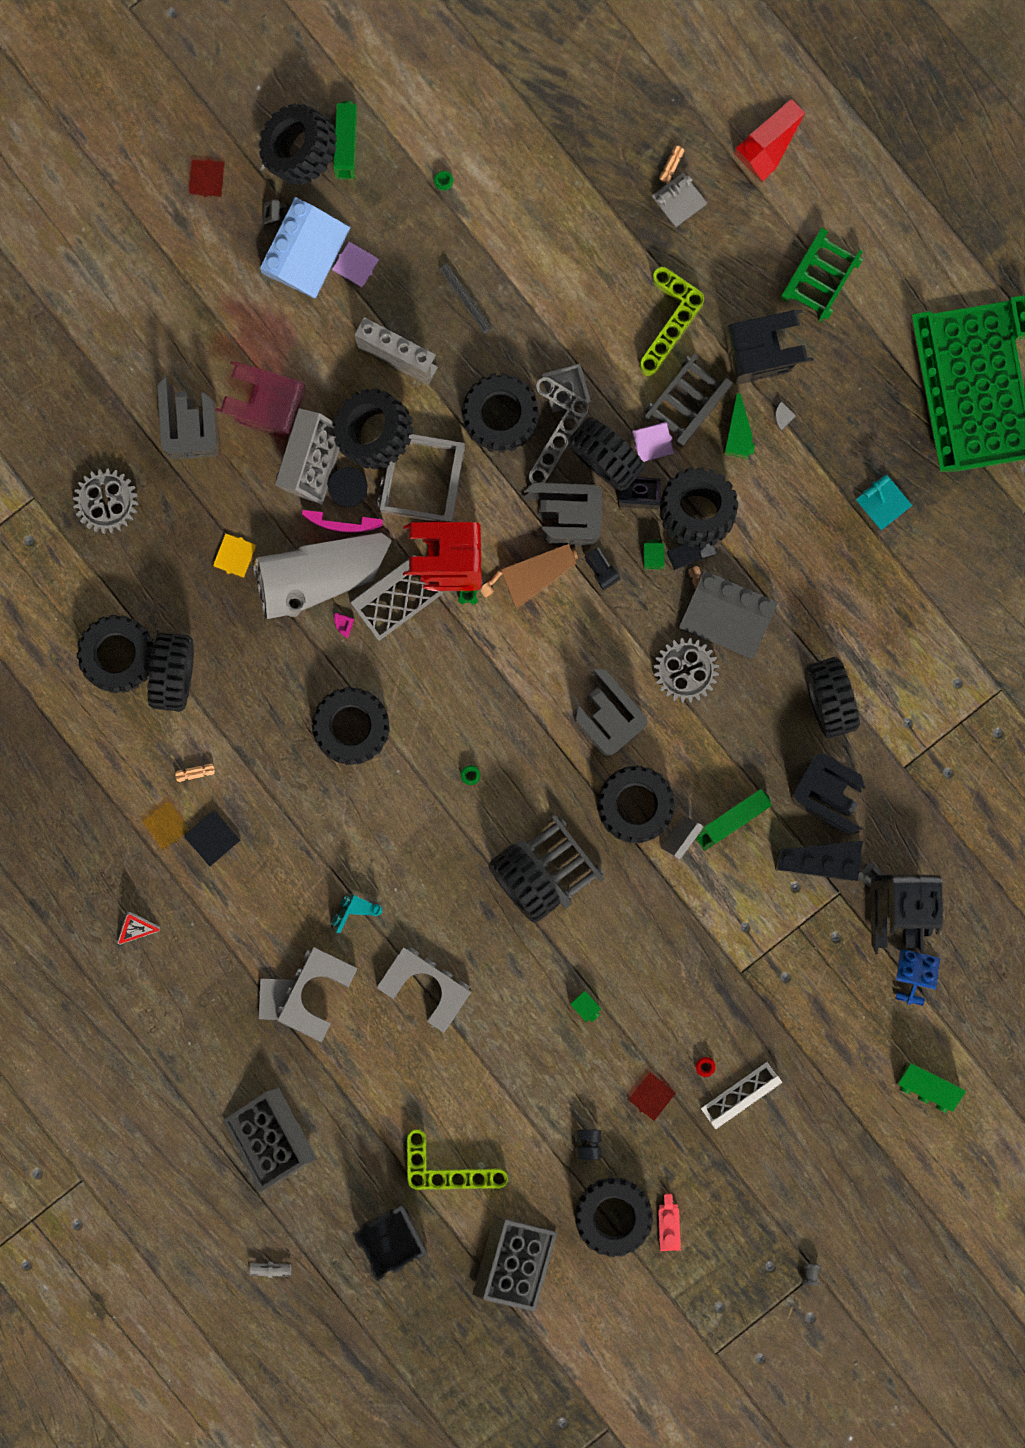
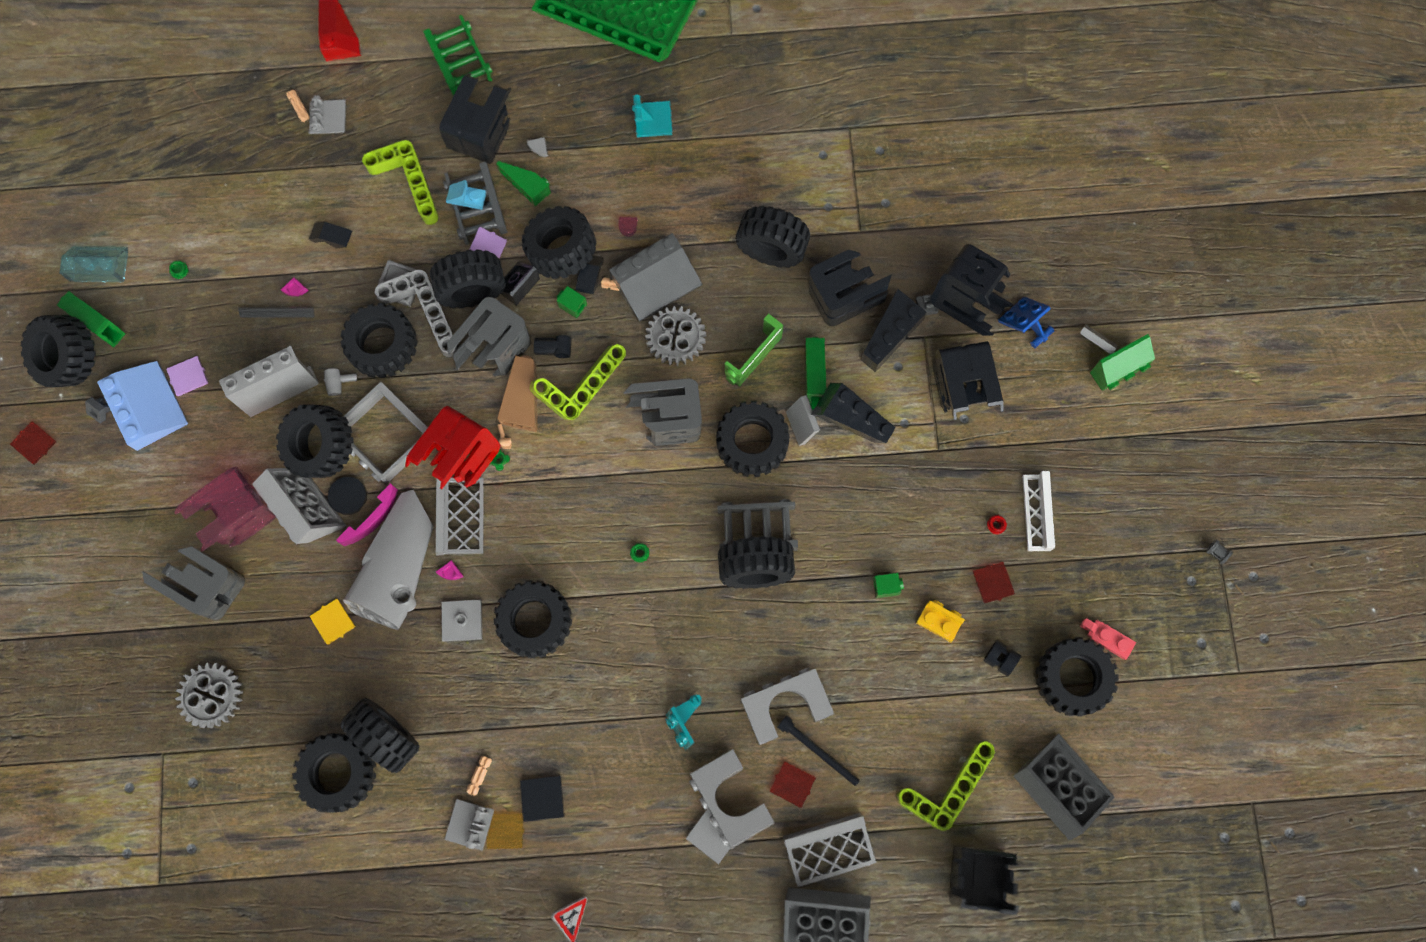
camera: 55 degrees left, 10 degrees down
none -> clear light blue slope [59,246,129,282]
none -> dark pink tile [281,277,308,297]
none -> black slope [309,222,352,249]
none -> light grey piece [324,368,357,396]
none -> light grey plate [442,600,483,642]
none -> light grey hinge [445,799,494,851]
none -> medium azure slope [446,180,486,210]
none -> lime beam [530,344,626,420]
none -> clear pink tile [619,217,638,237]
none -> bright green panel [725,314,783,387]
none -> clear red piece [769,761,816,808]
none -> black piece [777,715,860,786]
none -> light grey fence [783,813,876,887]
none -> black wedge [811,383,896,443]
none -> yellow bracket [916,600,965,642]
none -> black piece [932,341,1004,420]
none -> light grey tile [1080,324,1118,354]

